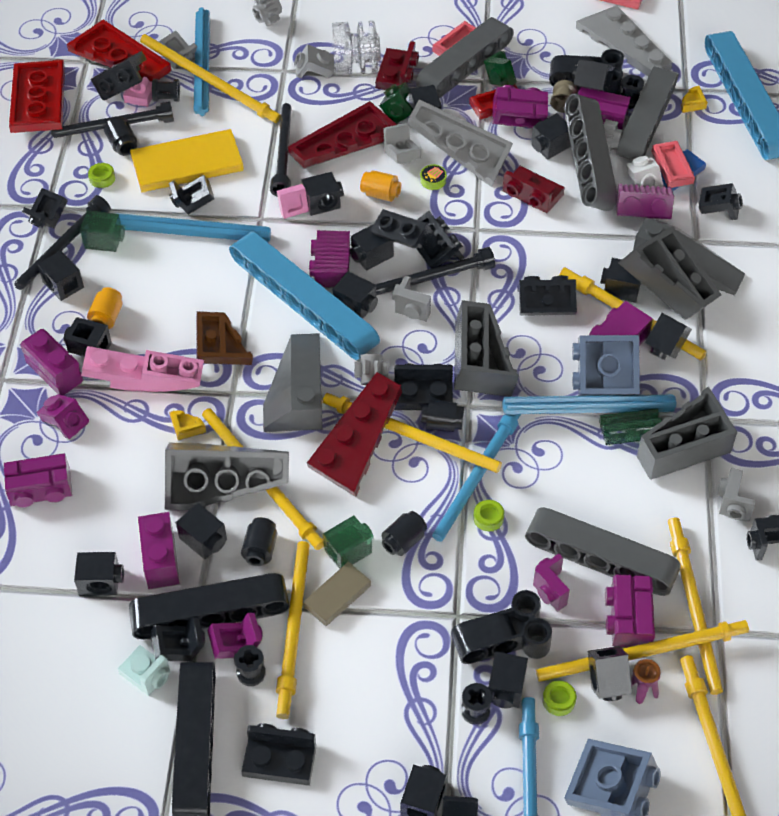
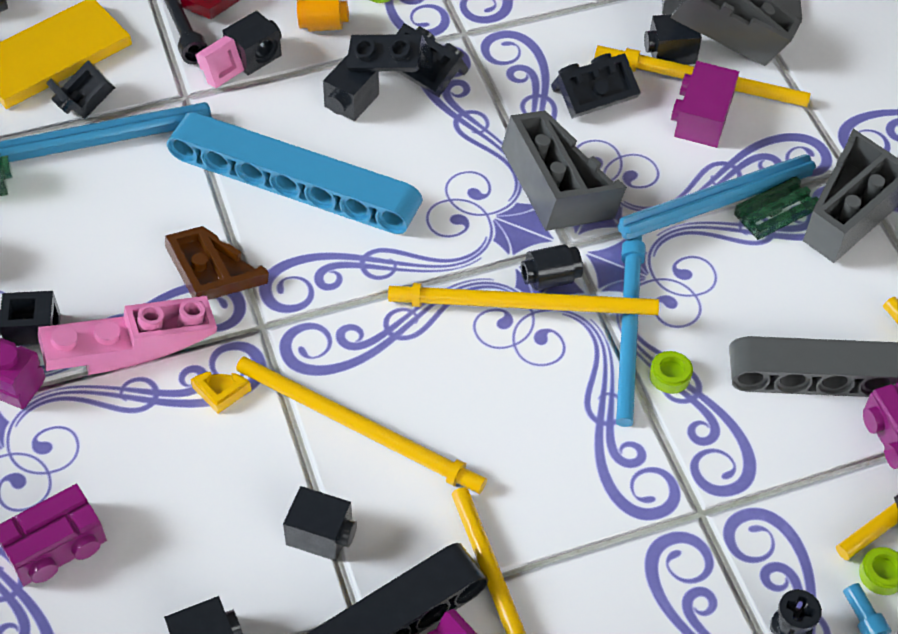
camera: 25 degrees left, 0 degrees up
magenta bracket [36,394,89,439] -> none
light orange brick [87,287,123,329] -> none
magenta brick [138,512,180,590] -> none
dark grey wedge [165,442,289,510] -> none
black brick [241,517,278,566] -> none
dark grey wedge [263,333,323,432] -> none
dark tan tile [303,561,371,626] -> none
dark red wing [306,372,402,497] -> none
magenta brick [309,230,351,288] -> none
clear green brick [323,515,374,569] -> none
black brick [332,271,378,319] -> none
light grey gear [354,354,389,386] -> none
black piece [376,247,495,296] -> none
black brick [381,511,427,556] -> none
light grey bracket [392,276,431,322] -> none
black bracket [394,363,453,410] -> none
black piece [450,590,552,664] -> none
black brick [488,652,528,709] -> none
magenta bracket [533,554,570,612] -> none
sand blue plate [572,335,640,396] -> none
black brick [645,313,692,360] -> none

